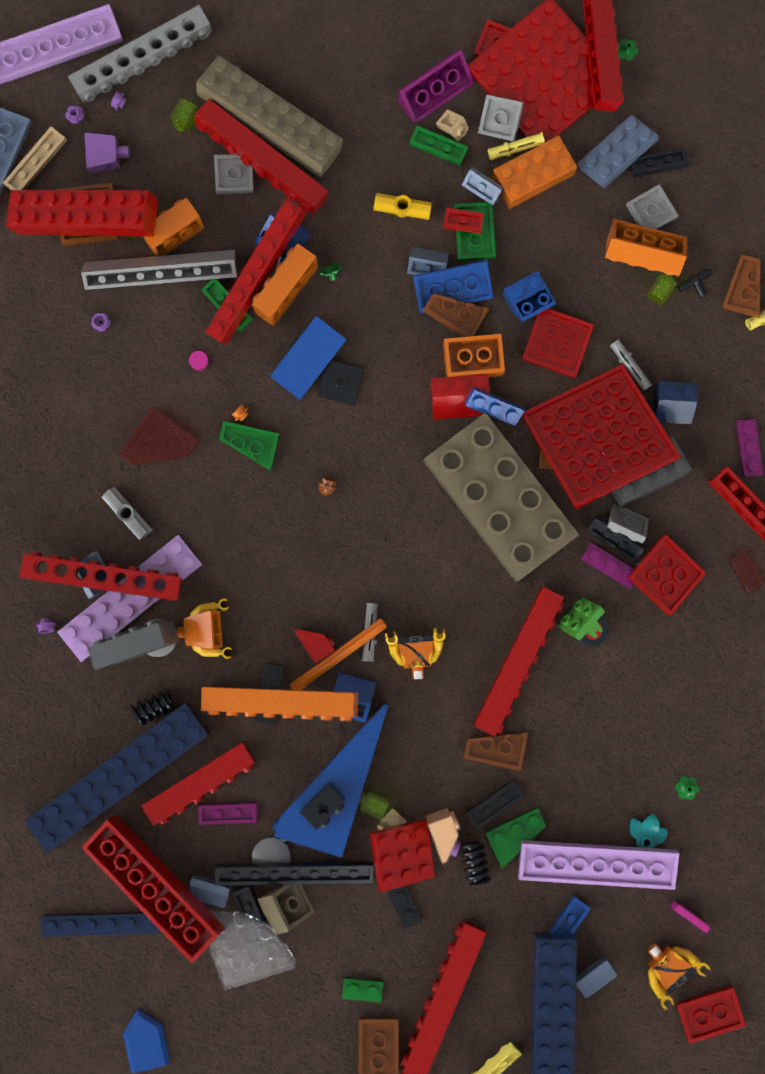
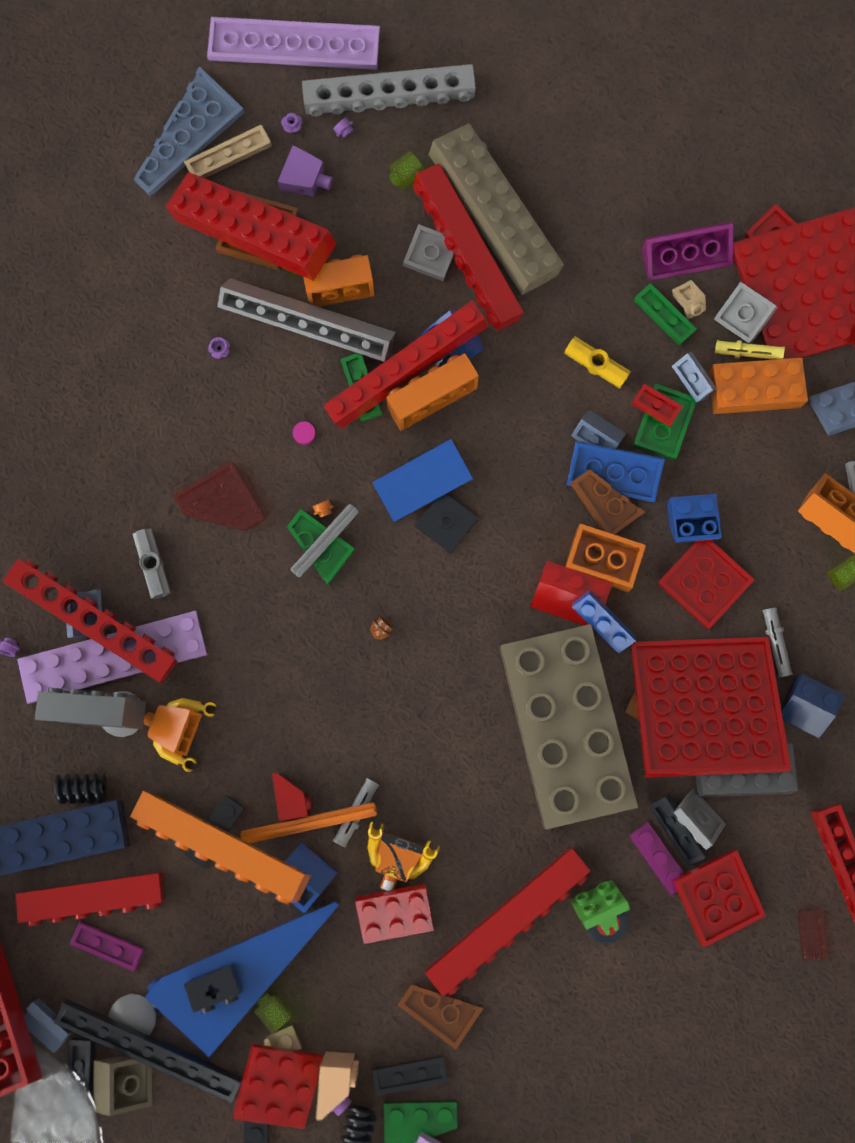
camera: 30 degrees right, 5 degrees down
green plant [319,263,342,281] -> none
none -> light grey axle [291,504,358,577]
none -> plate [355,884,434,944]

